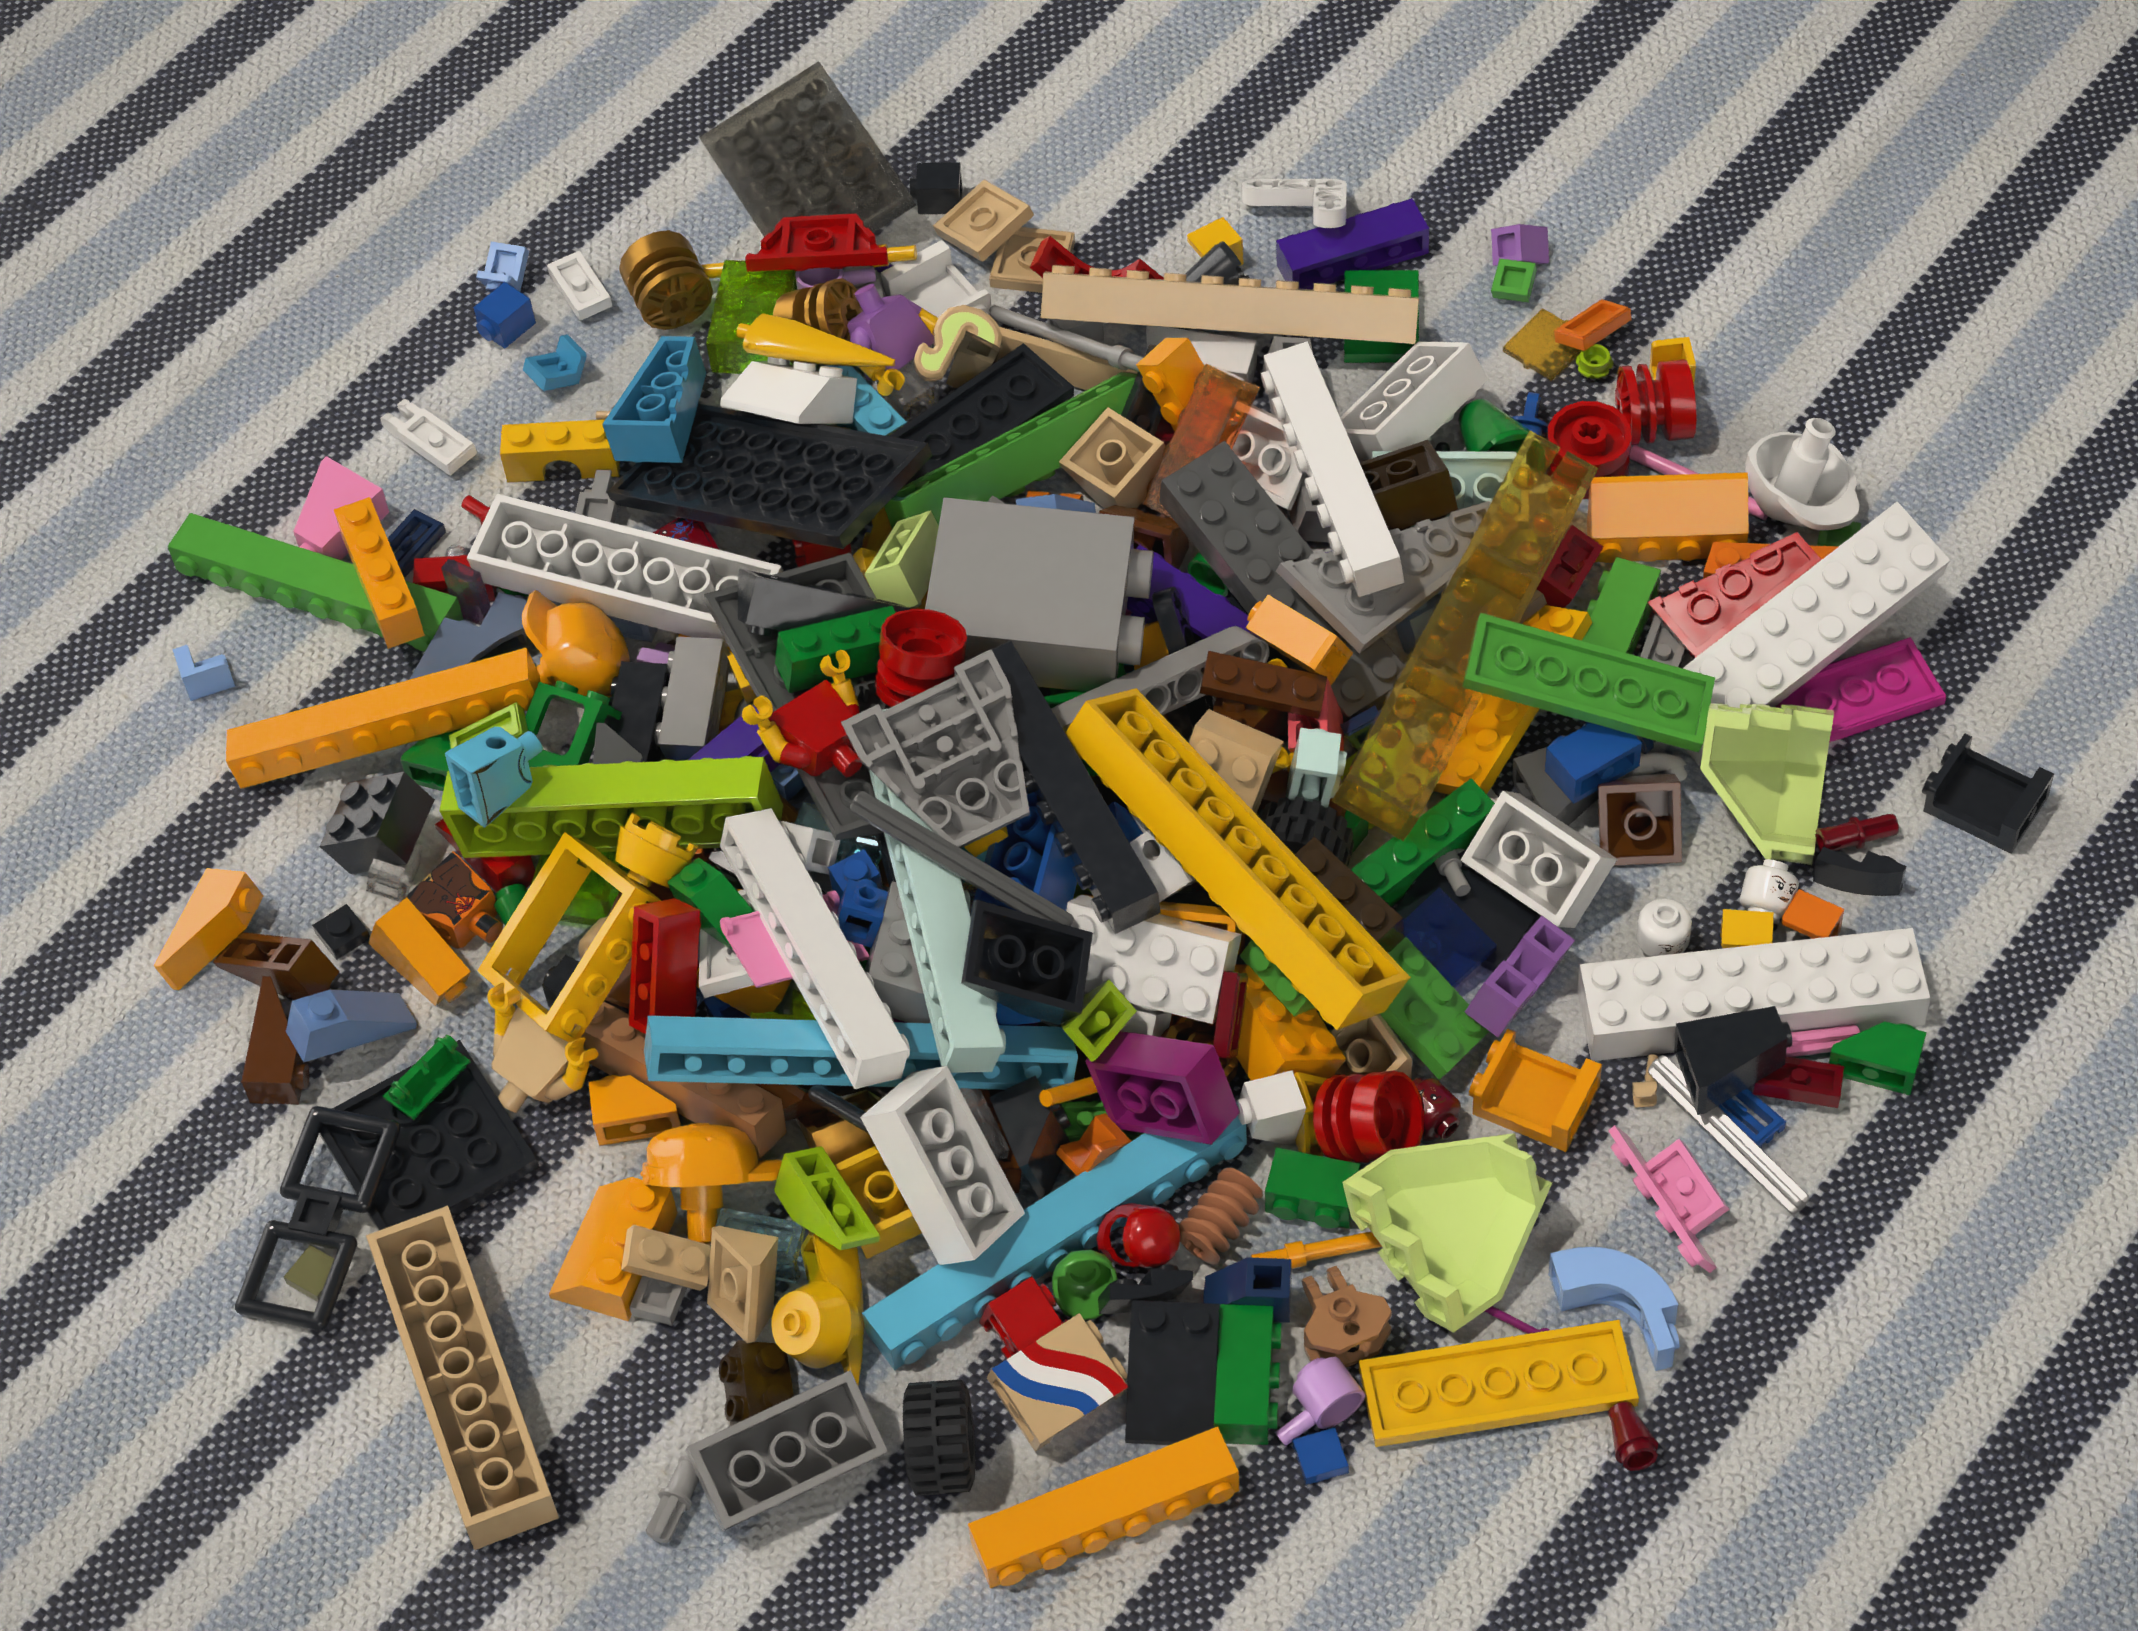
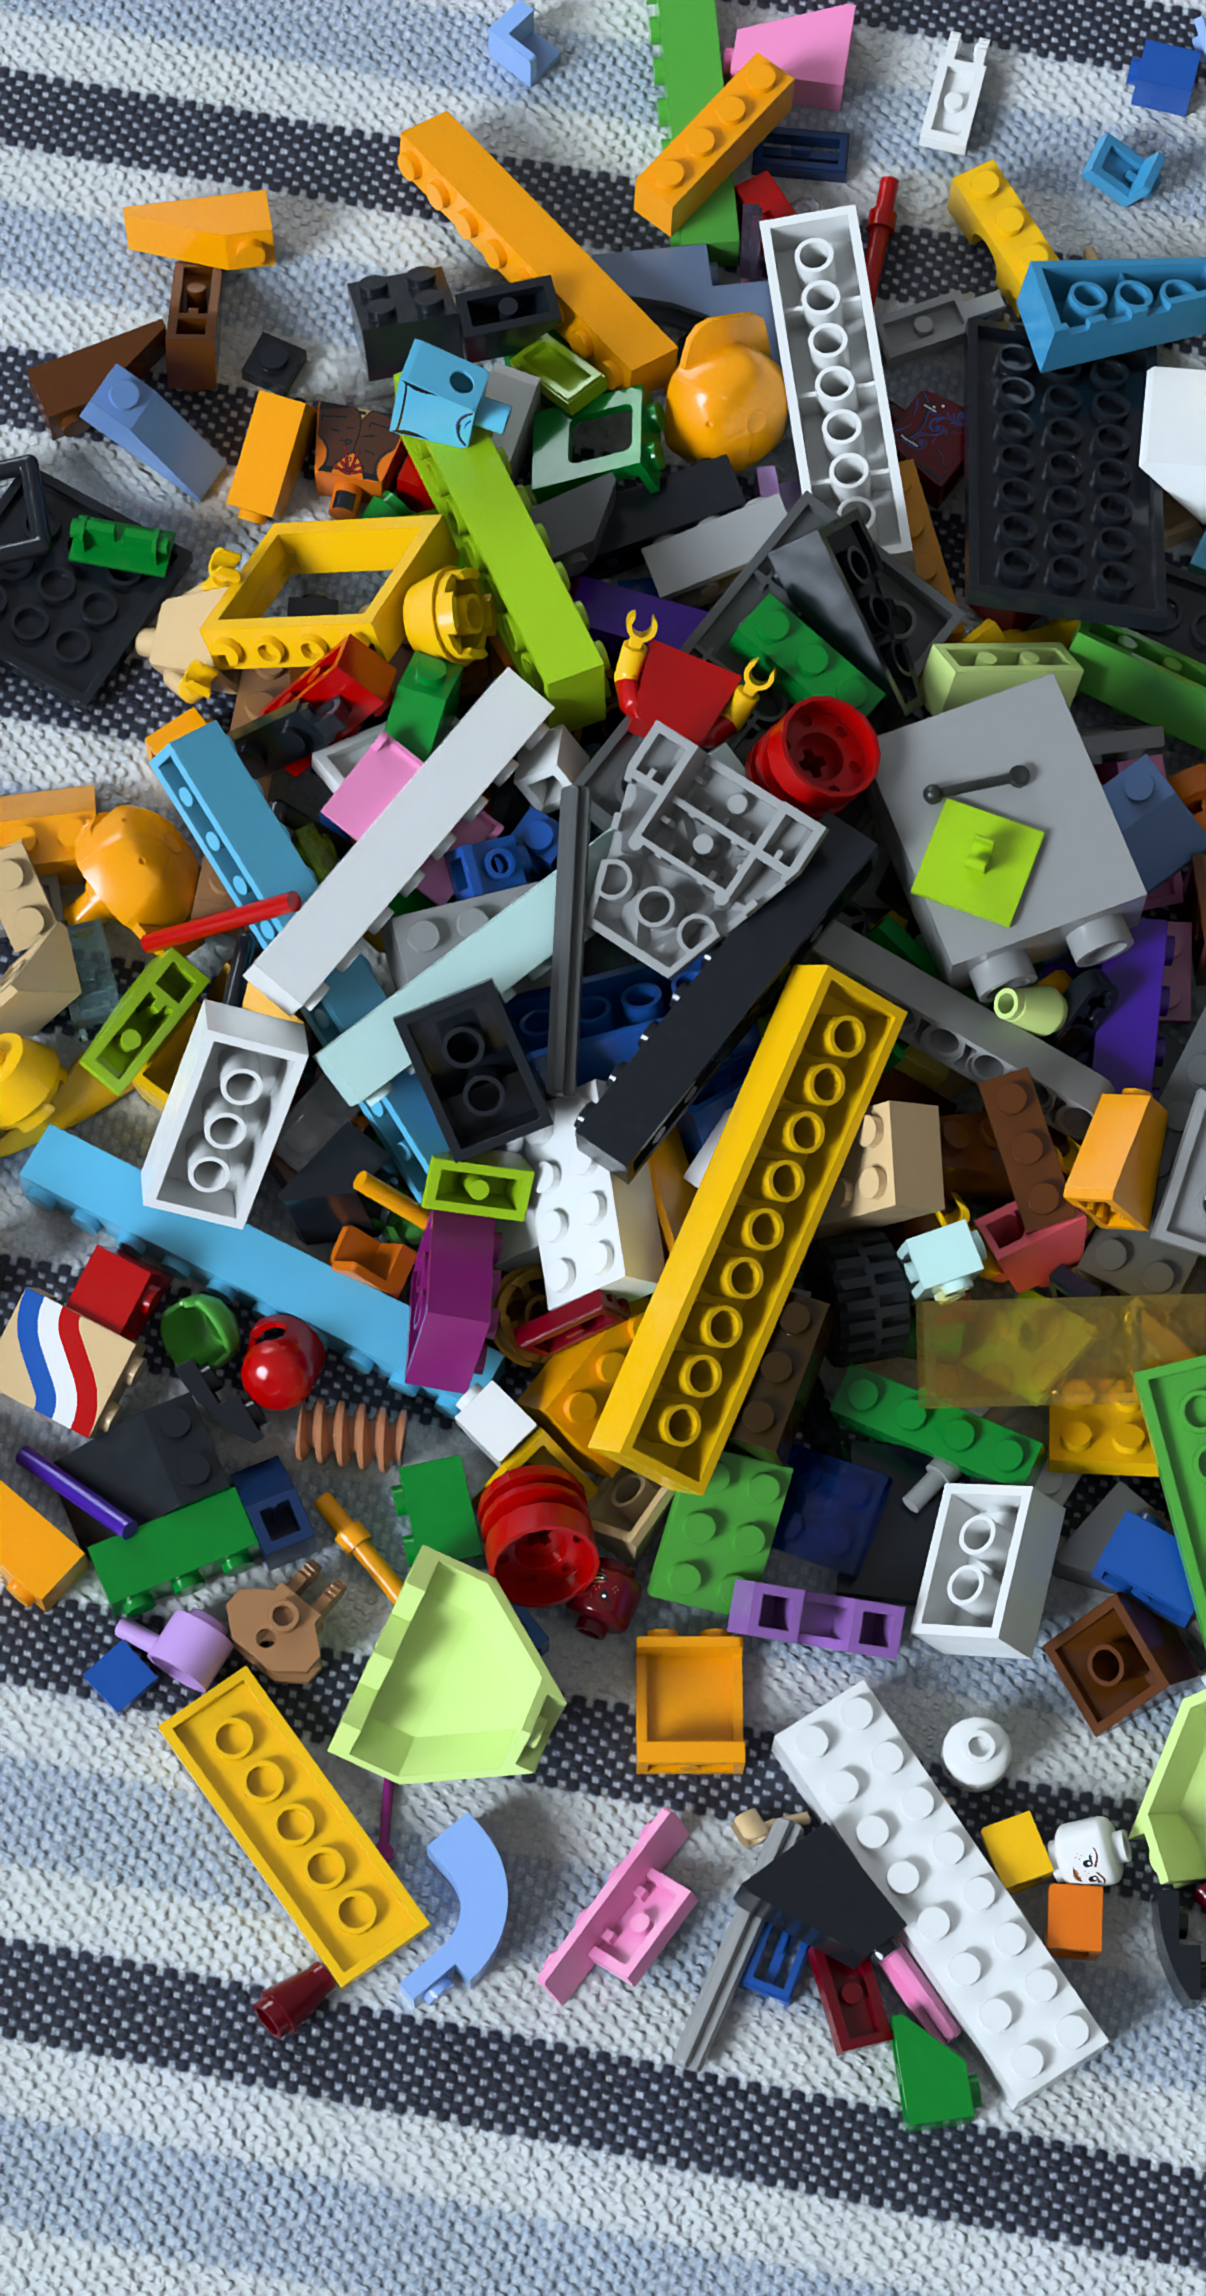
camera: 55 degrees right, 15 degrees up
none -> dark purple bar [15,1446,138,1540]
none -> red bar [141,891,302,953]
none -> black hinge [226,694,352,780]
none -> black slope [455,275,562,363]
none -> lime piece [910,797,1045,928]
none -> pearl dark grey hinge [923,765,1030,805]
none -> yellowish green cone [994,985,1068,1037]

